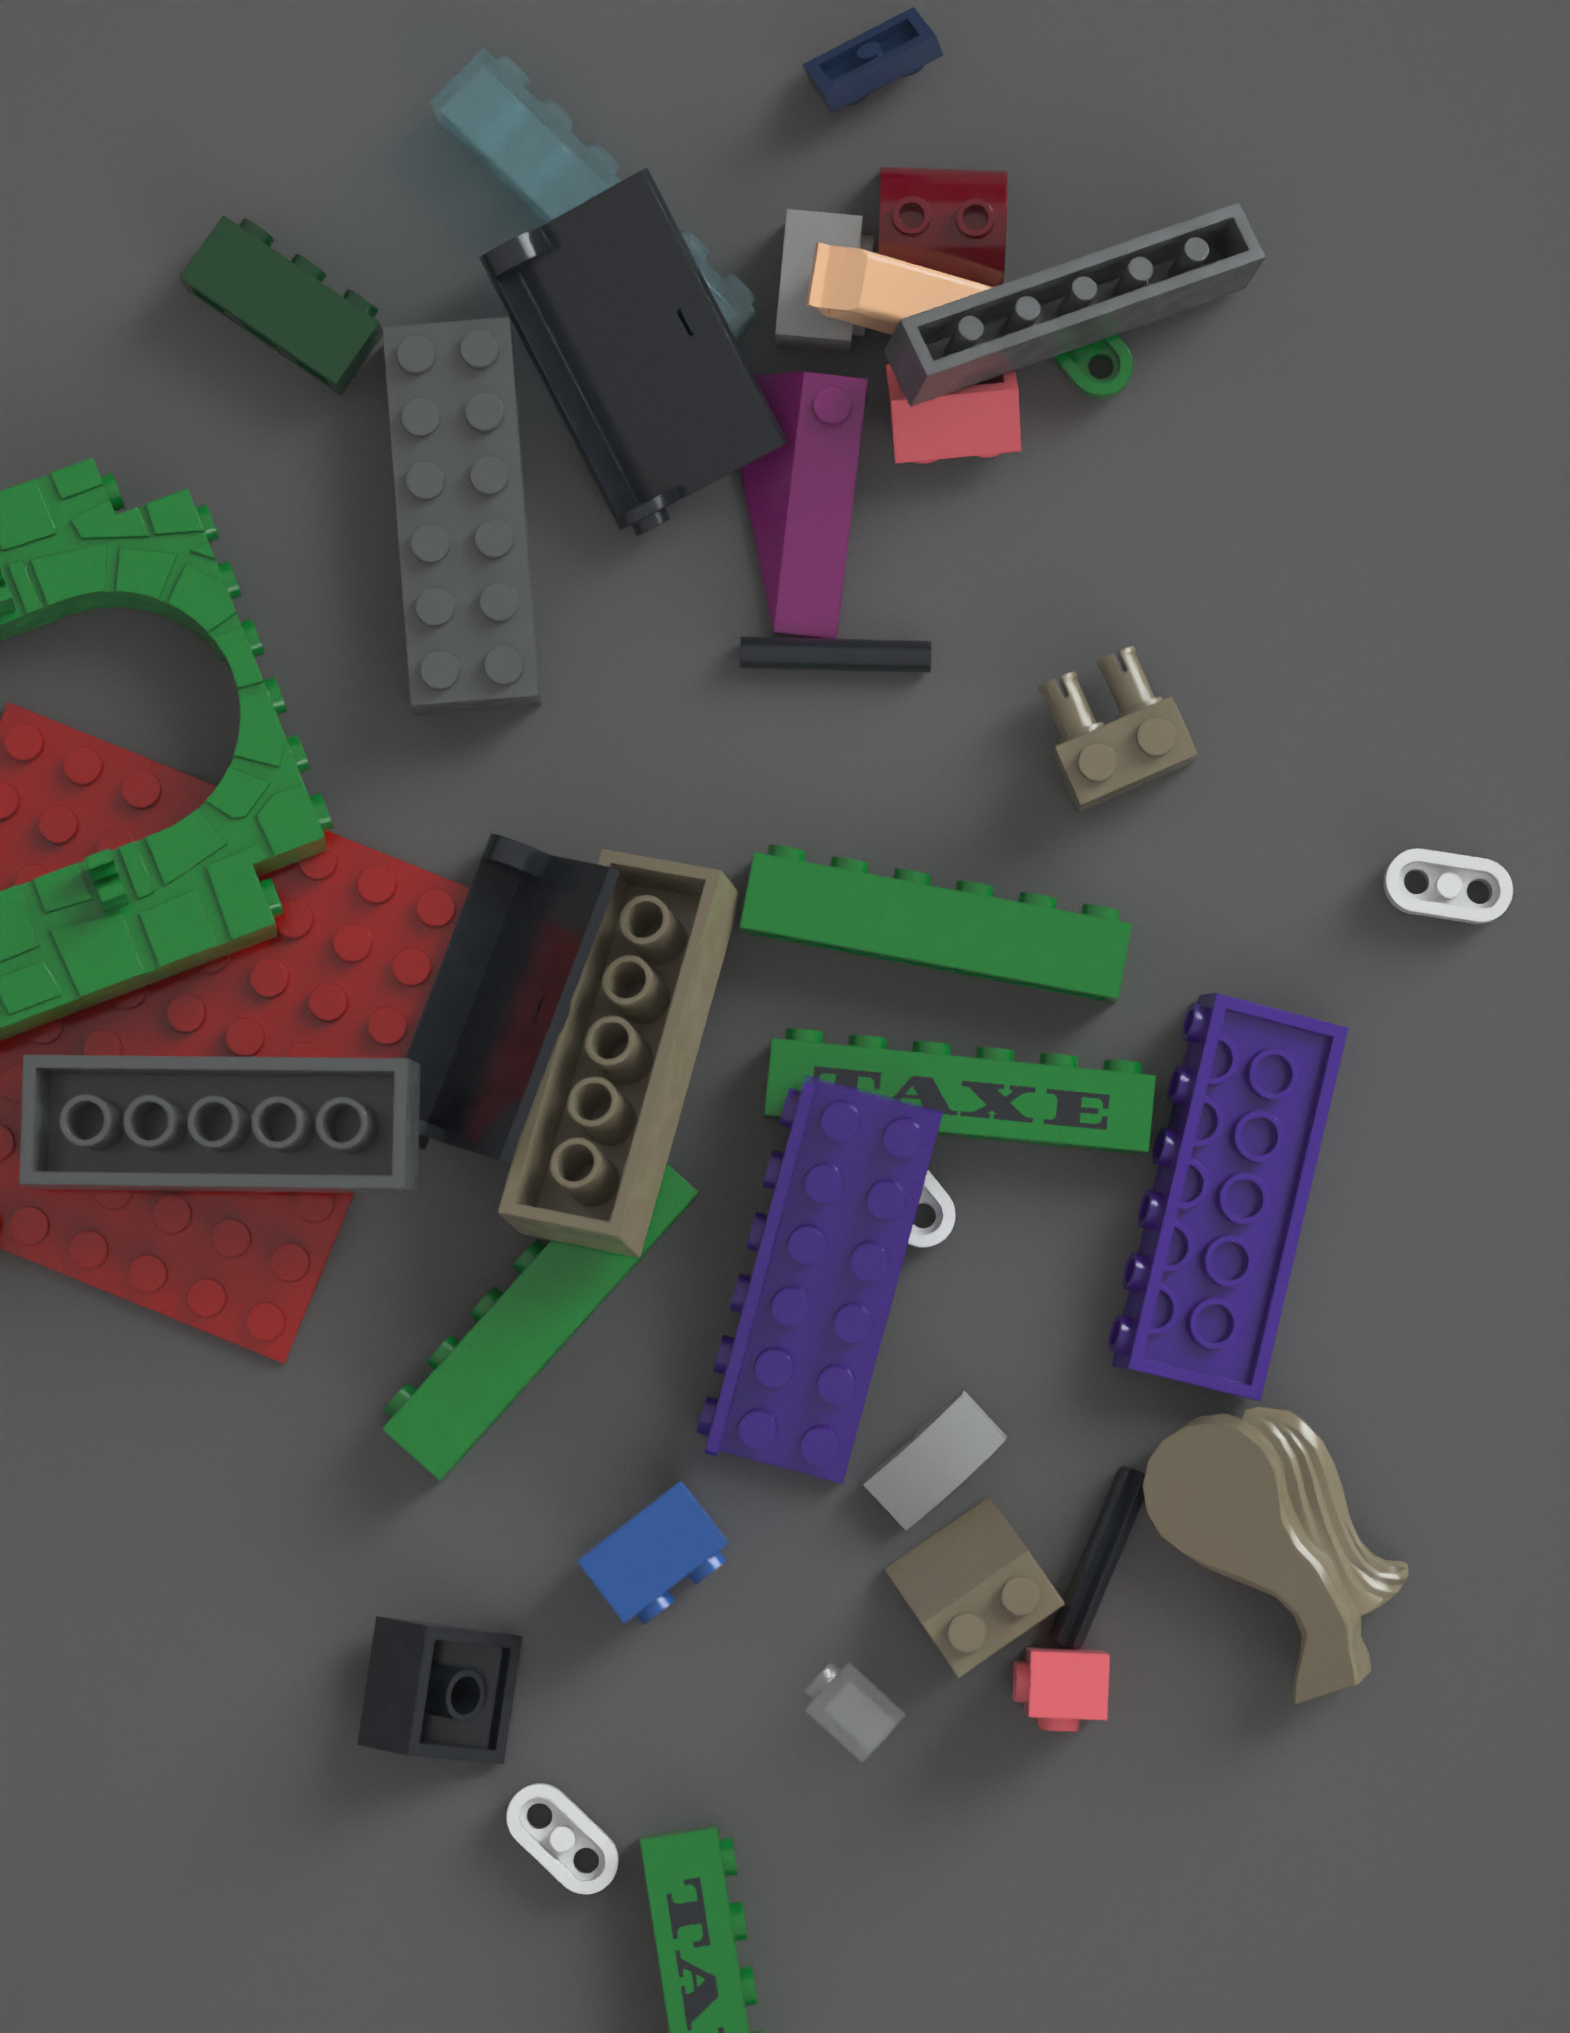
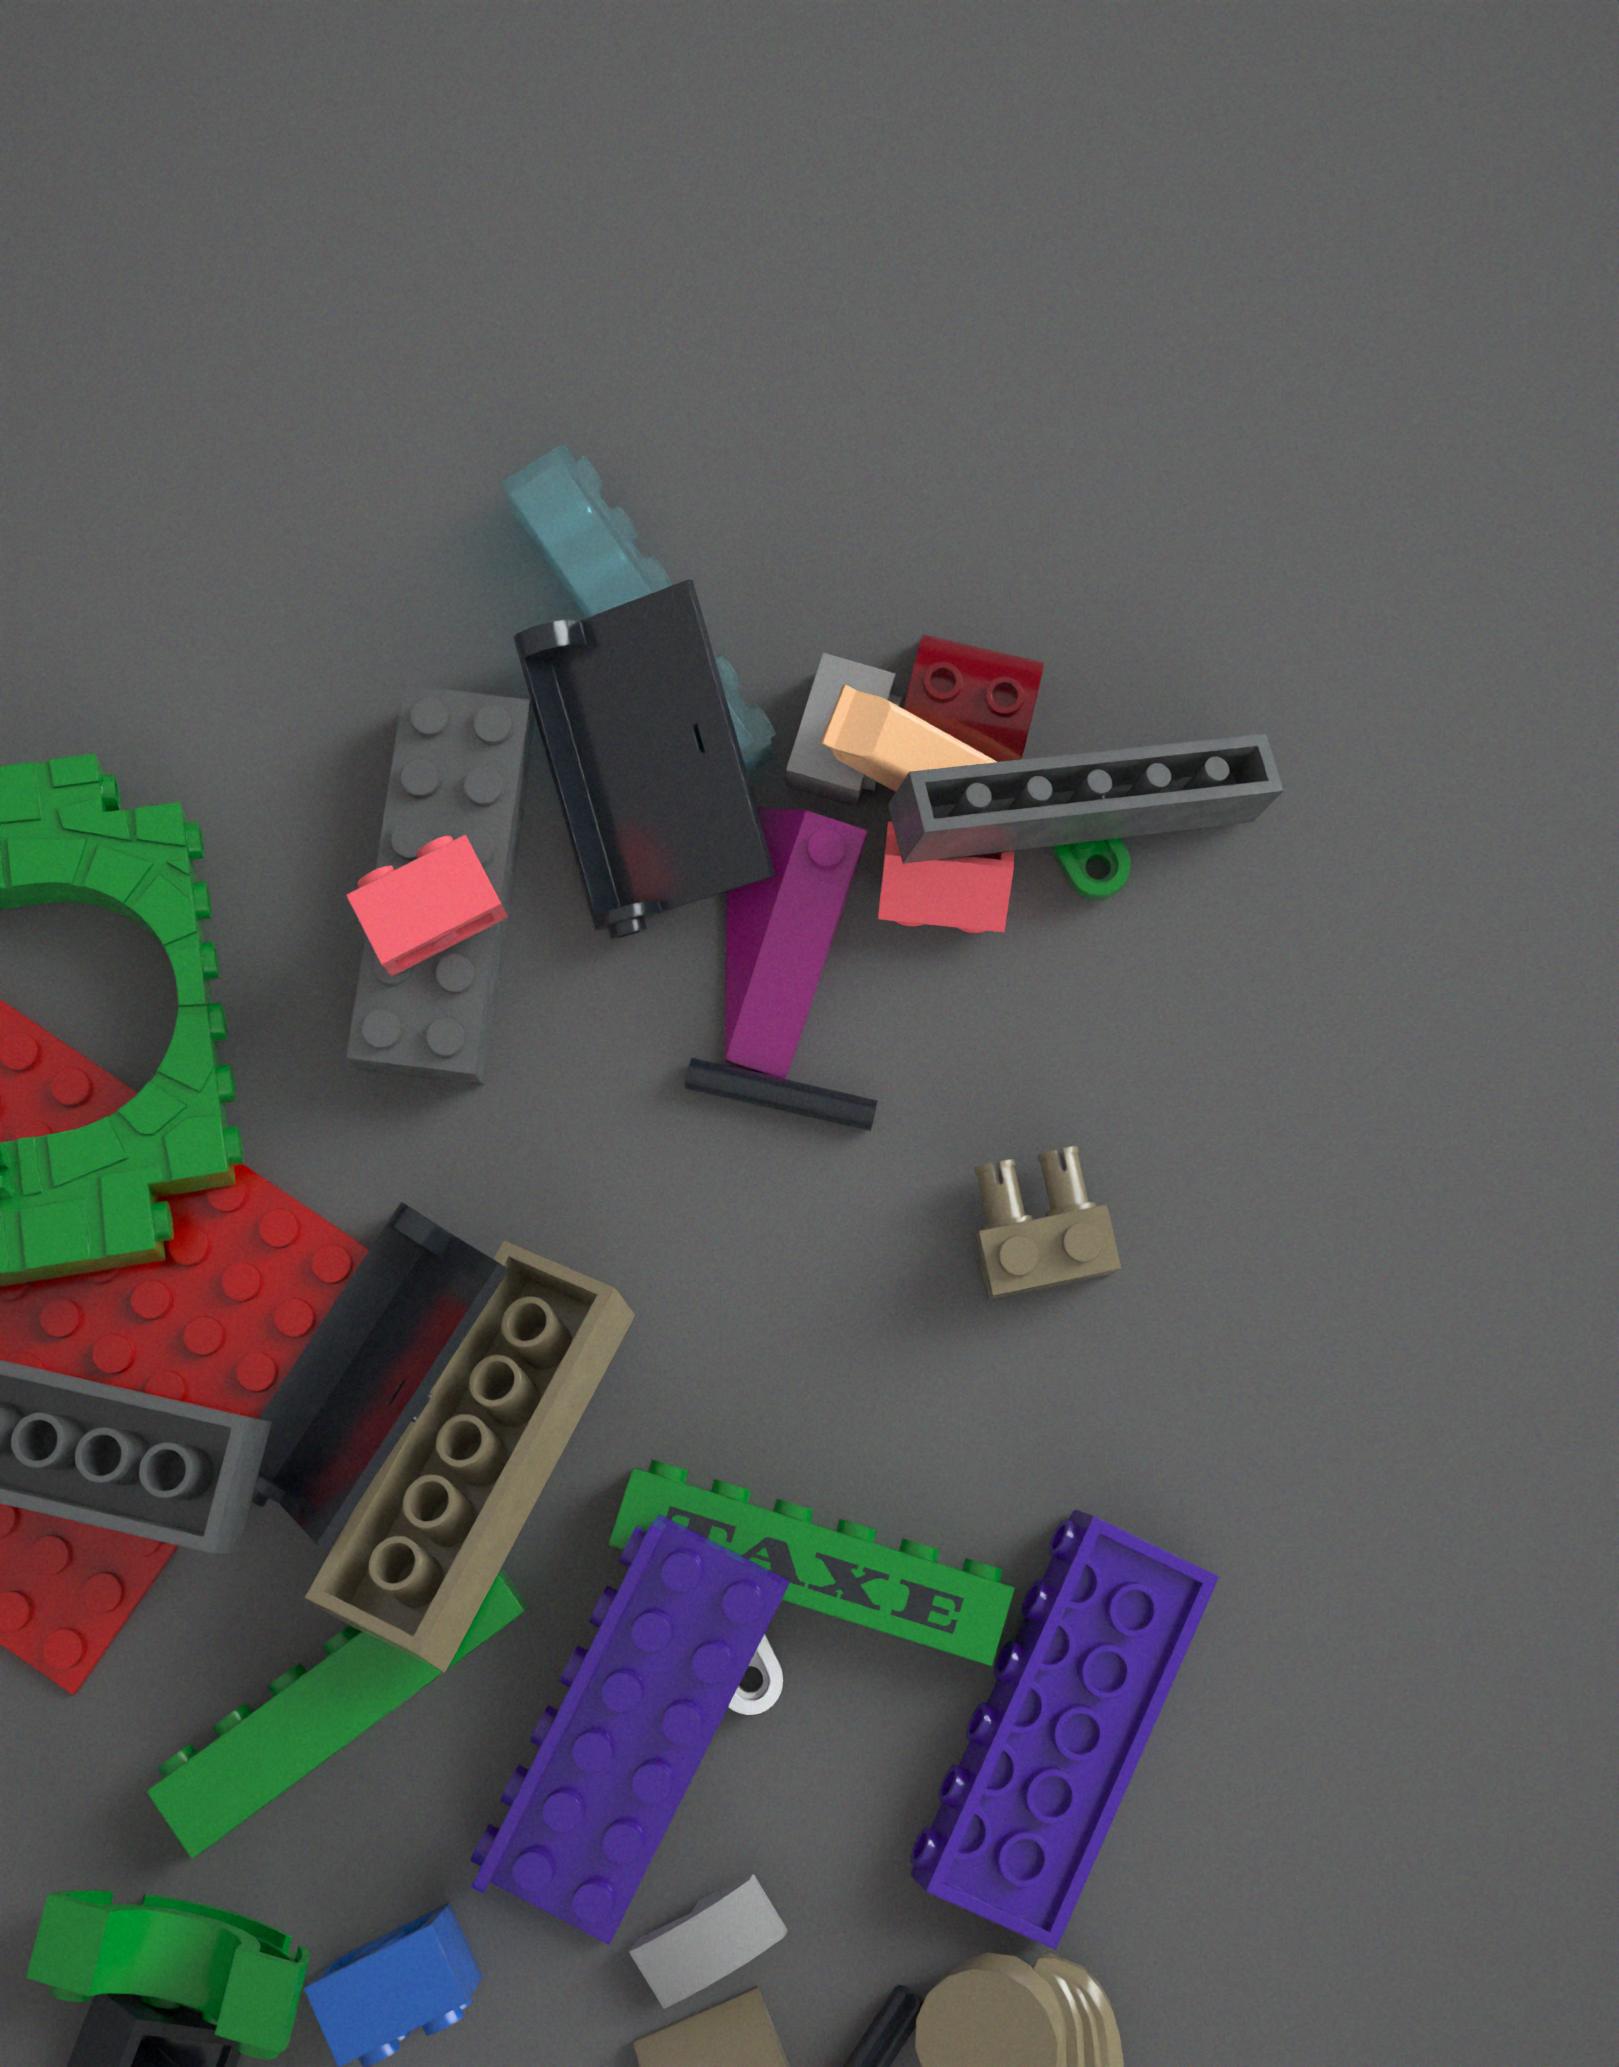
camera: 10 degrees right, 5 degrees down
dark green brick [180,215,383,396] -> none
green brick [740,845,1132,1004] -> none
dark blue plate [802,7,943,113] -> none
white plate [1383,848,1513,924] -> none
none -> green brick [26,1890,310,2059]
none -> coral brick [346,834,508,977]

